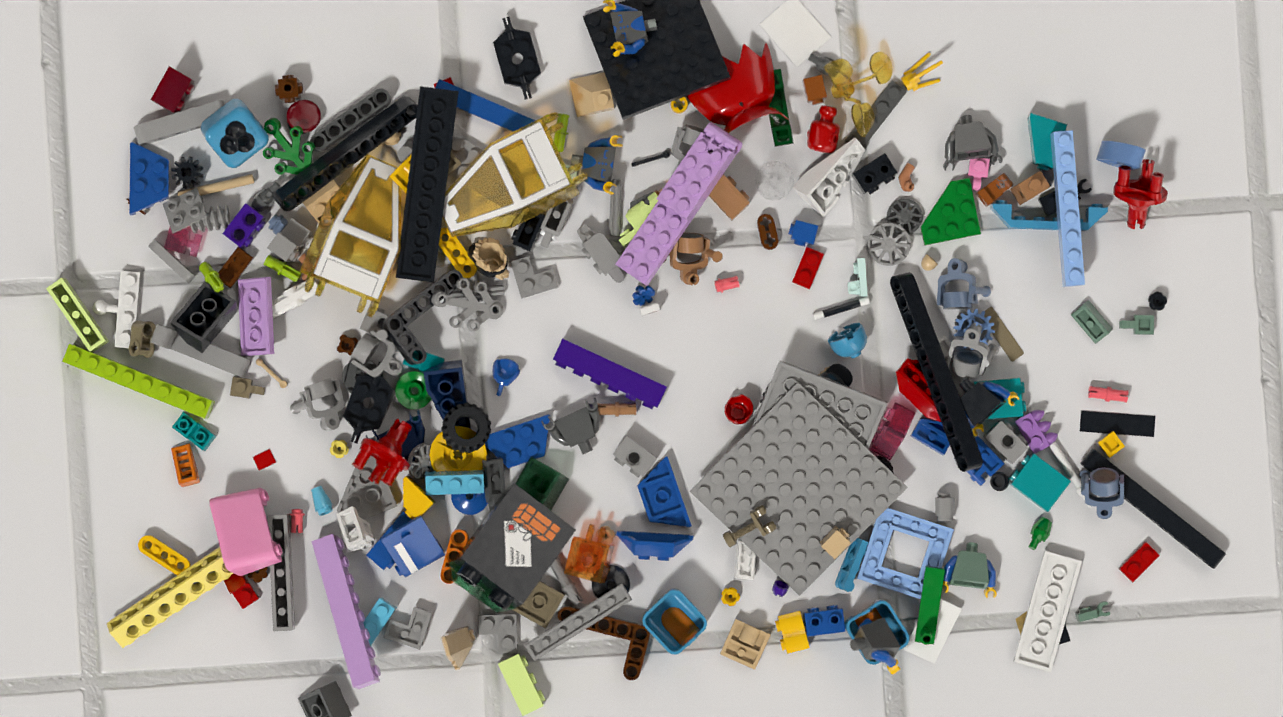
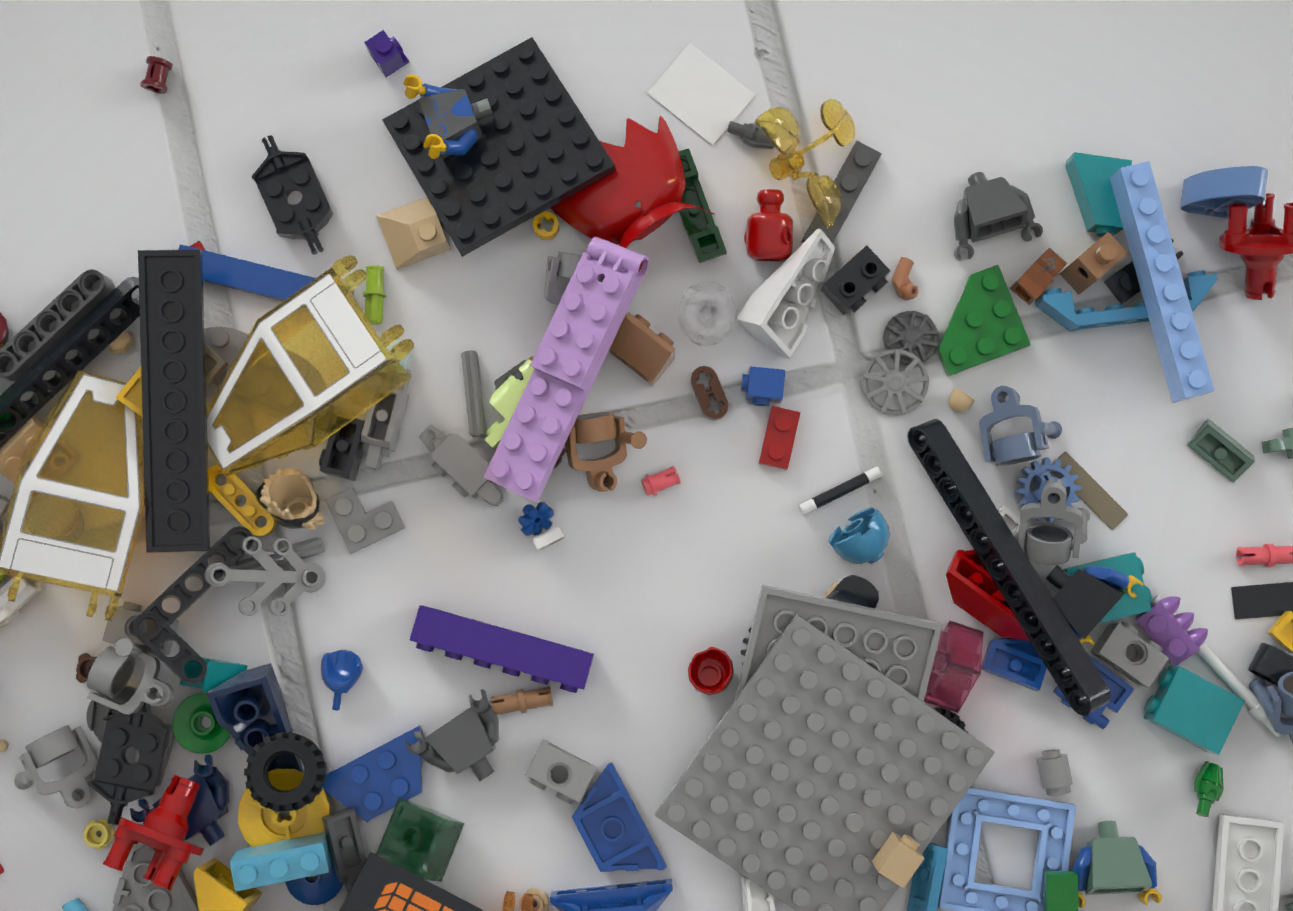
camera: 10 degrees left, 5 degrees down
light grey wheel [408,443,435,479] -> none
torso [571,135,623,195] -> none
black hinge [631,151,670,167] -> none
dark tan bar [723,505,776,547] -> none
dark orange brick [802,75,827,105] -> none
light aqua hinge [847,258,868,297] -> none
yellow plant [901,52,943,91] -> none
bright pink plate [968,158,990,191] -> none
black plate [990,472,1009,491] -> none

